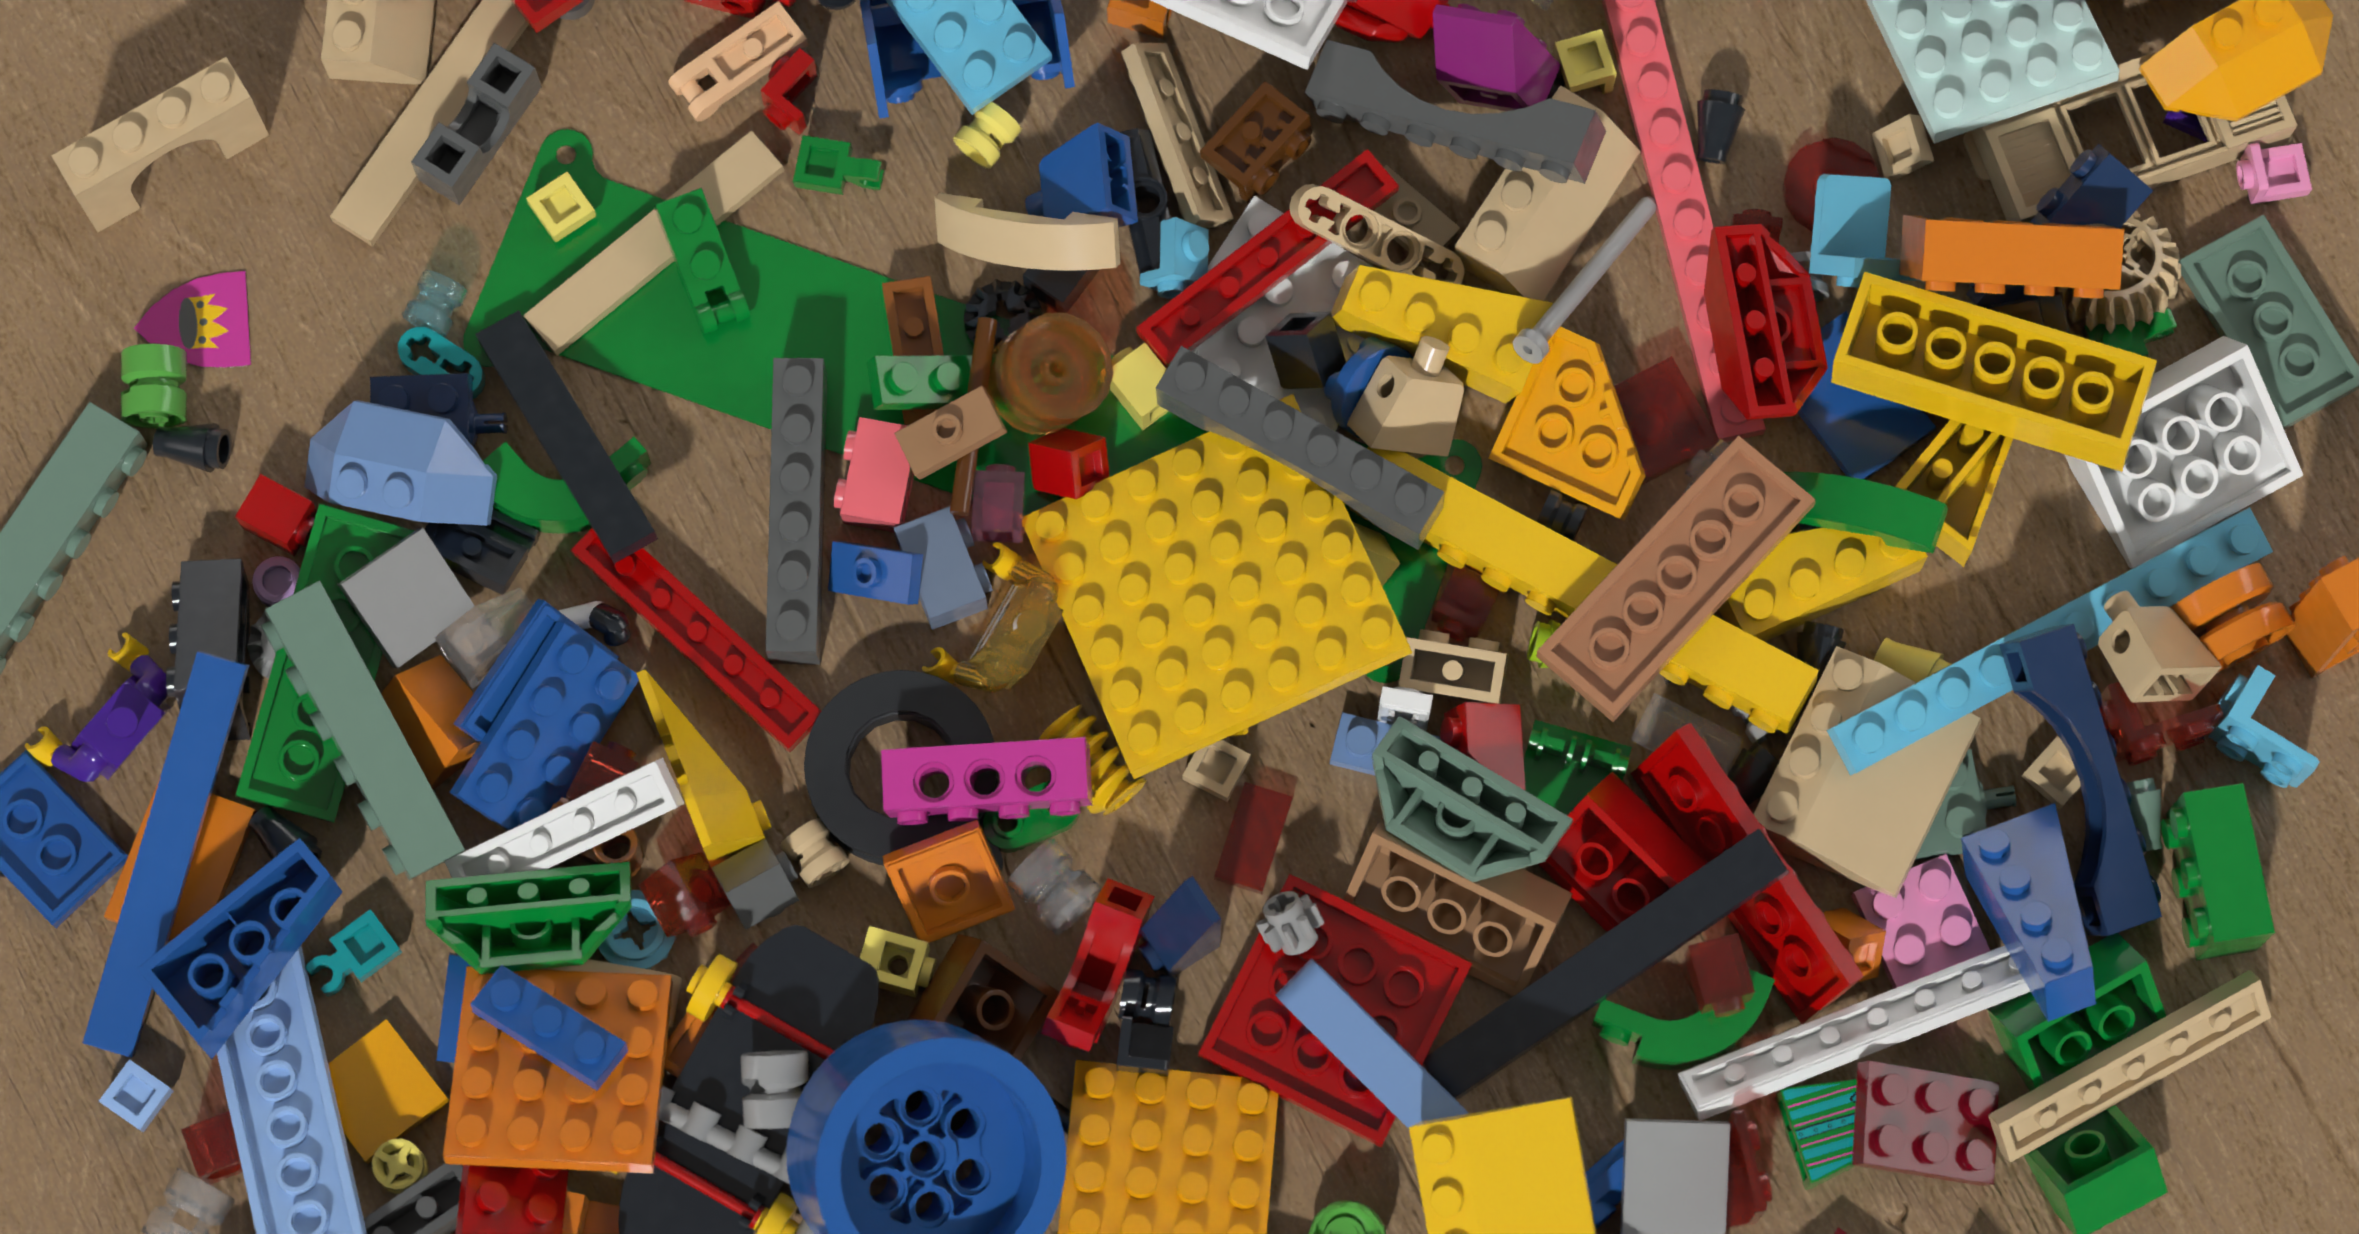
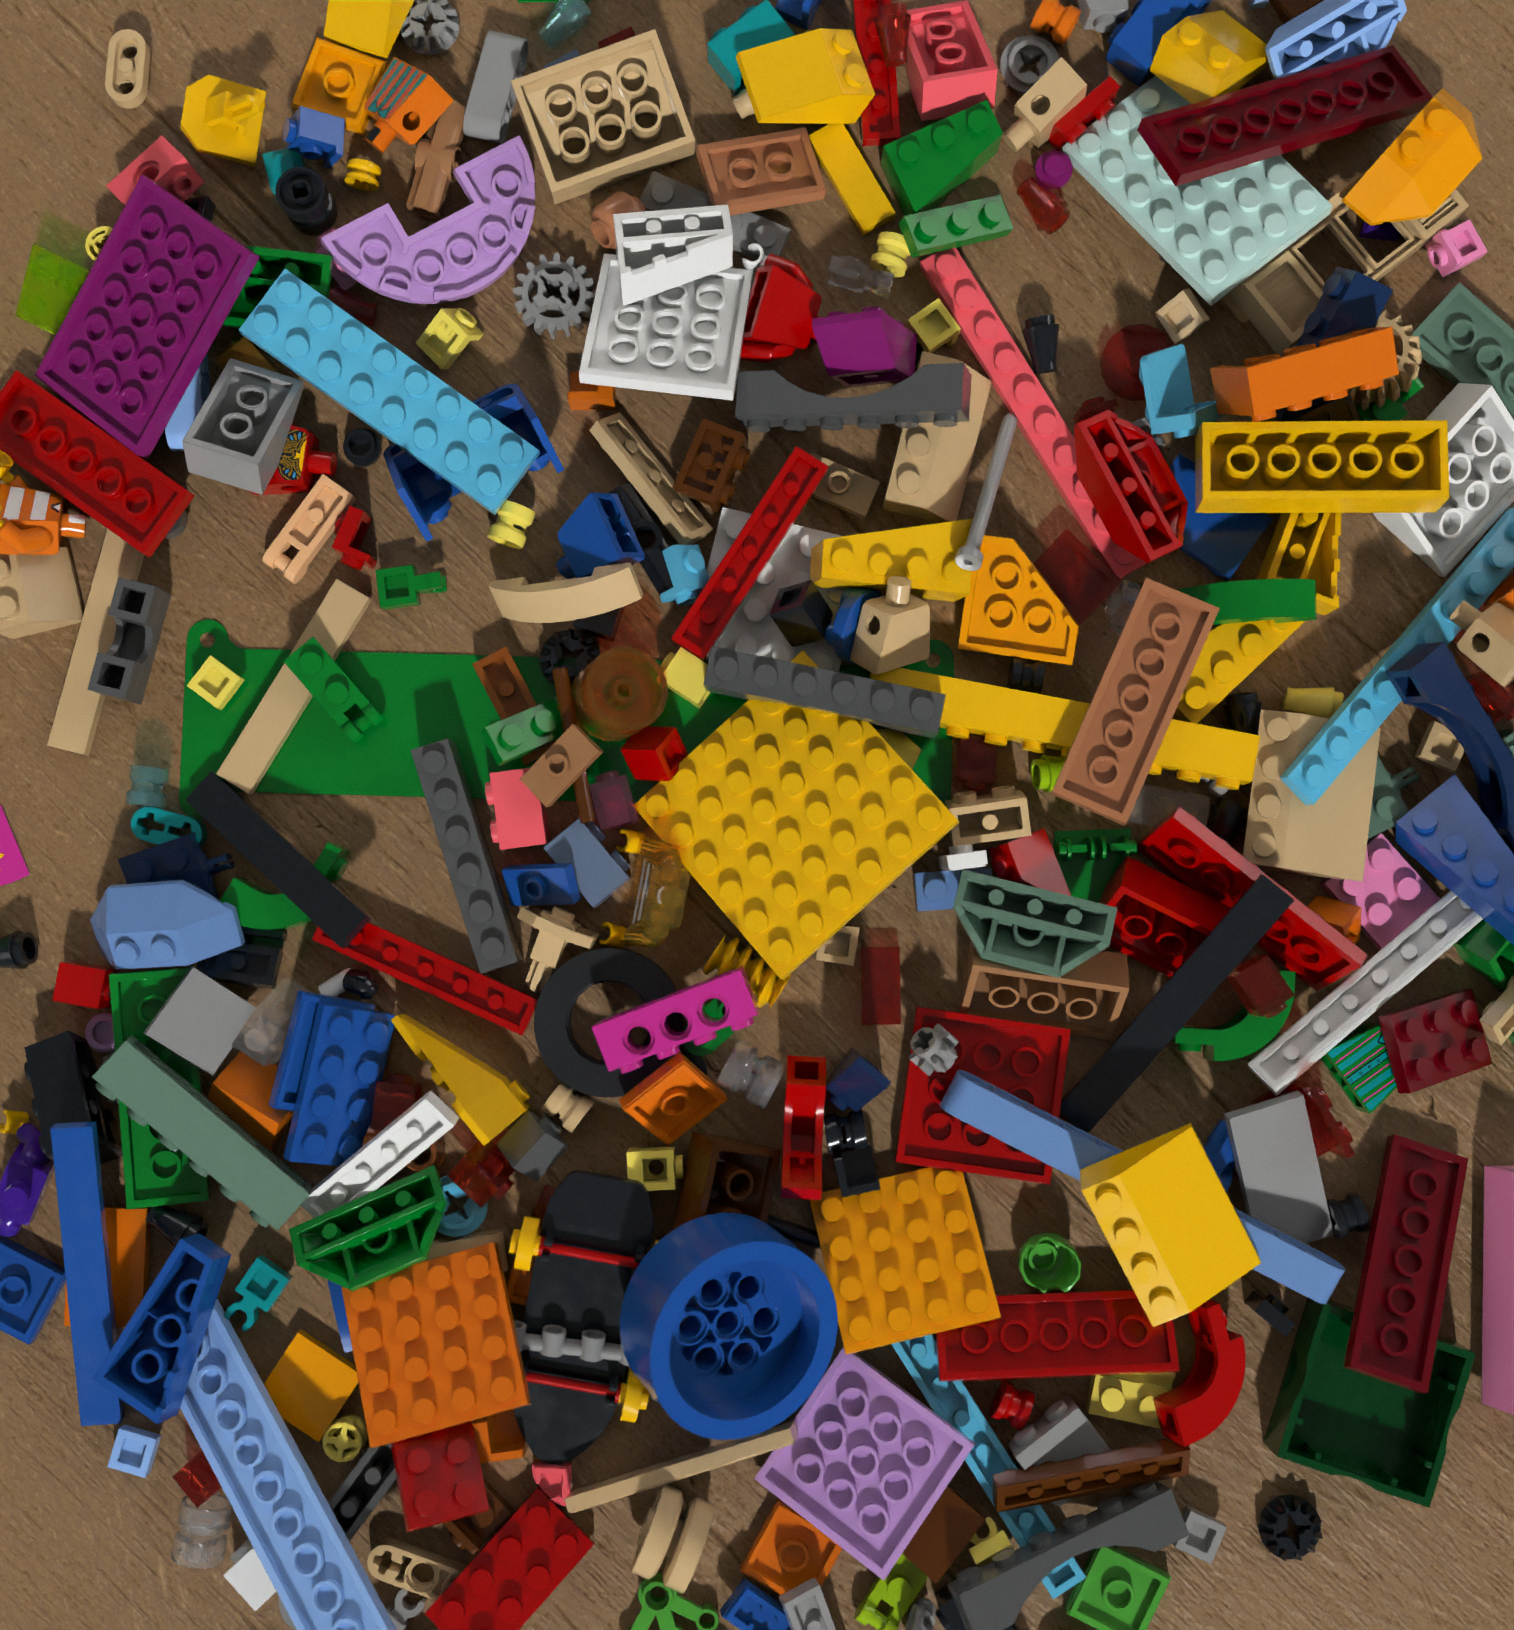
camera: 20 degrees left, 10 degrees up
blue plate [470,965,628,1091] -> none
light grey wheel [740,1050,809,1129] -> none
tan beam [1289,184,1465,284] -> none
none -> tan piece [517,905,600,992]

